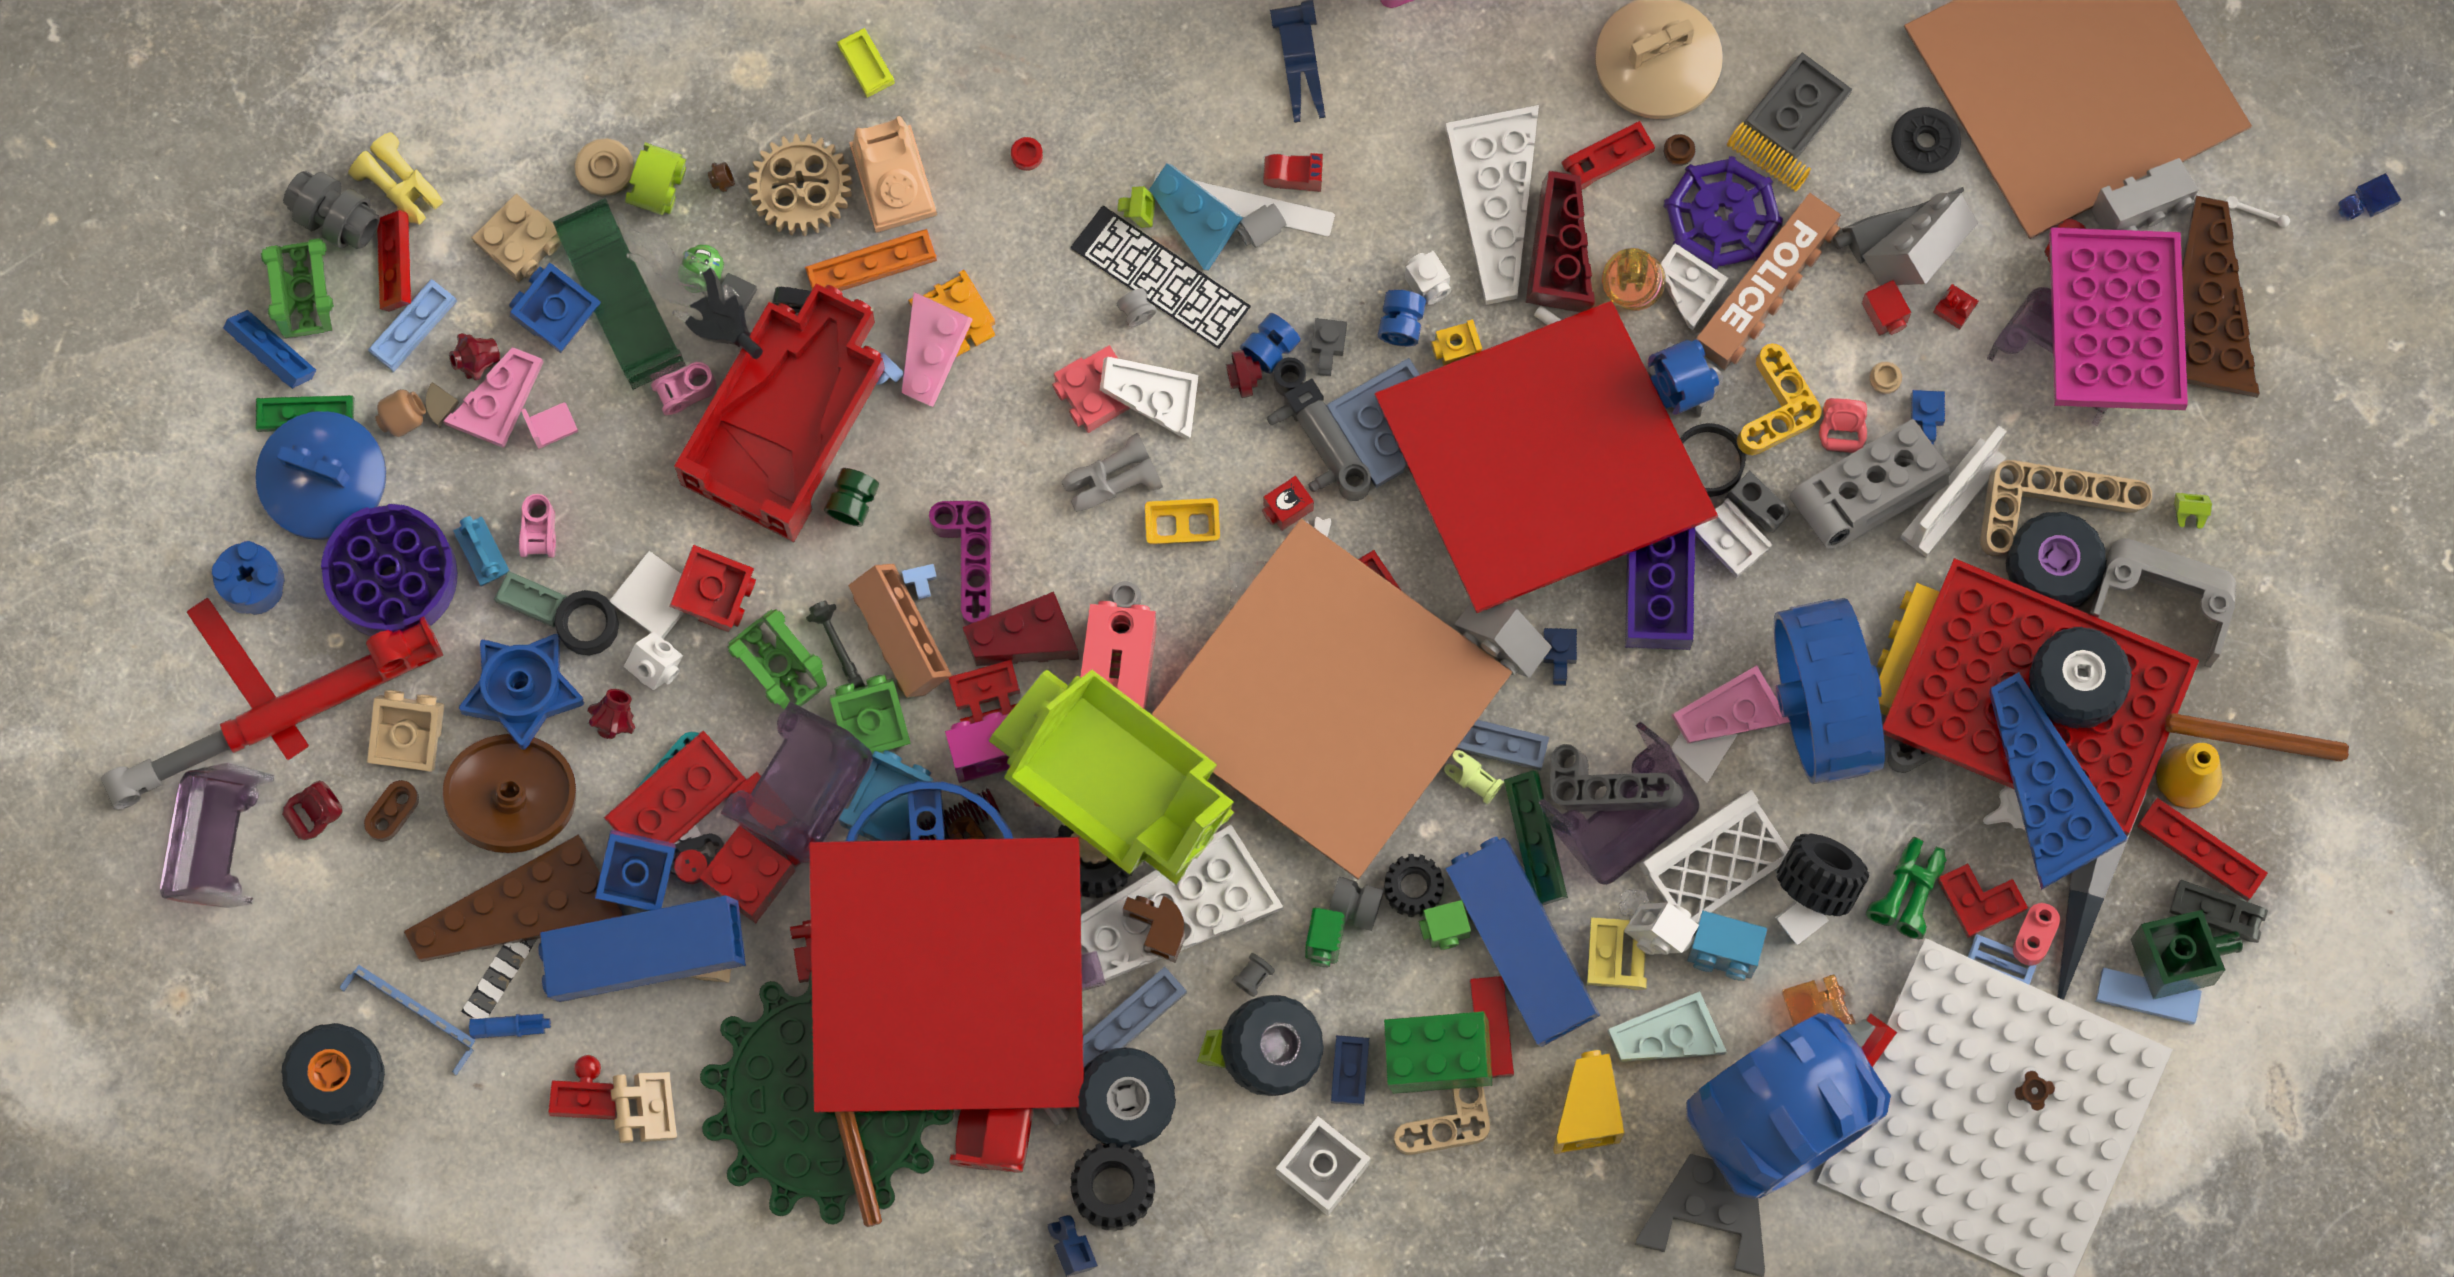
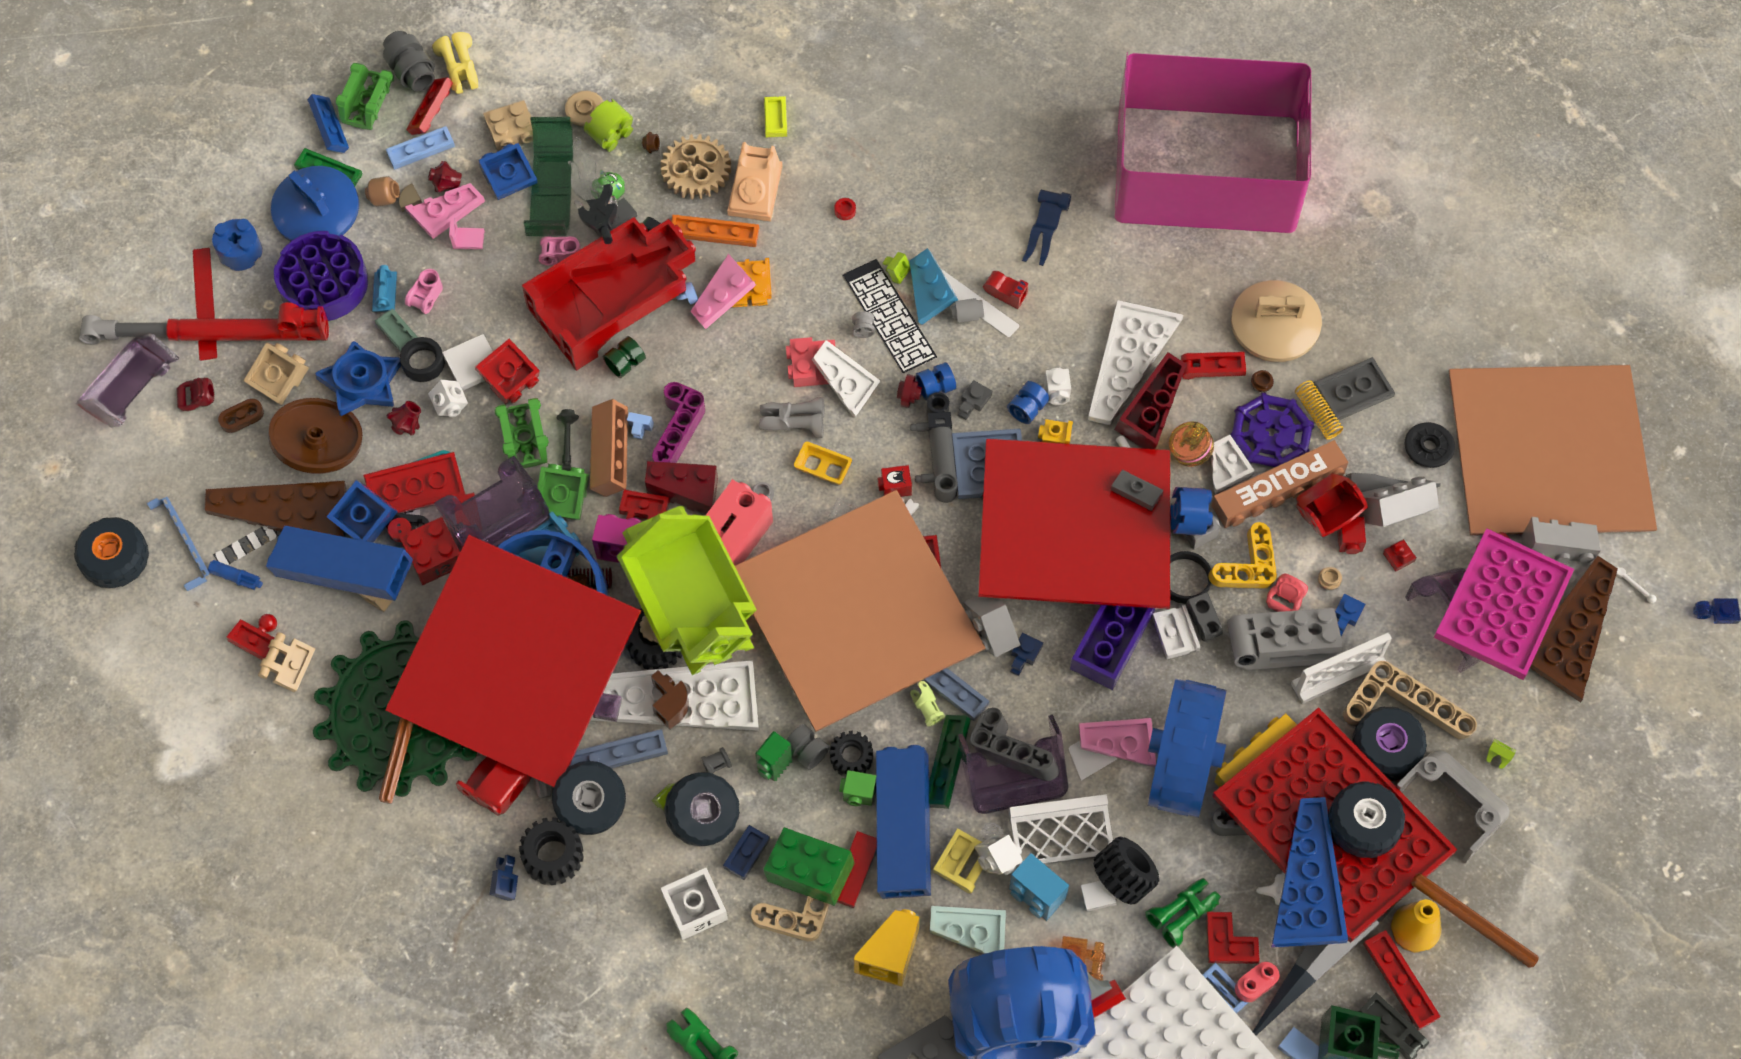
camera: 25 degrees right, 10 degrees down
none -> dark grey plate [1111,470,1164,511]
none -> red piece [1296,473,1368,538]

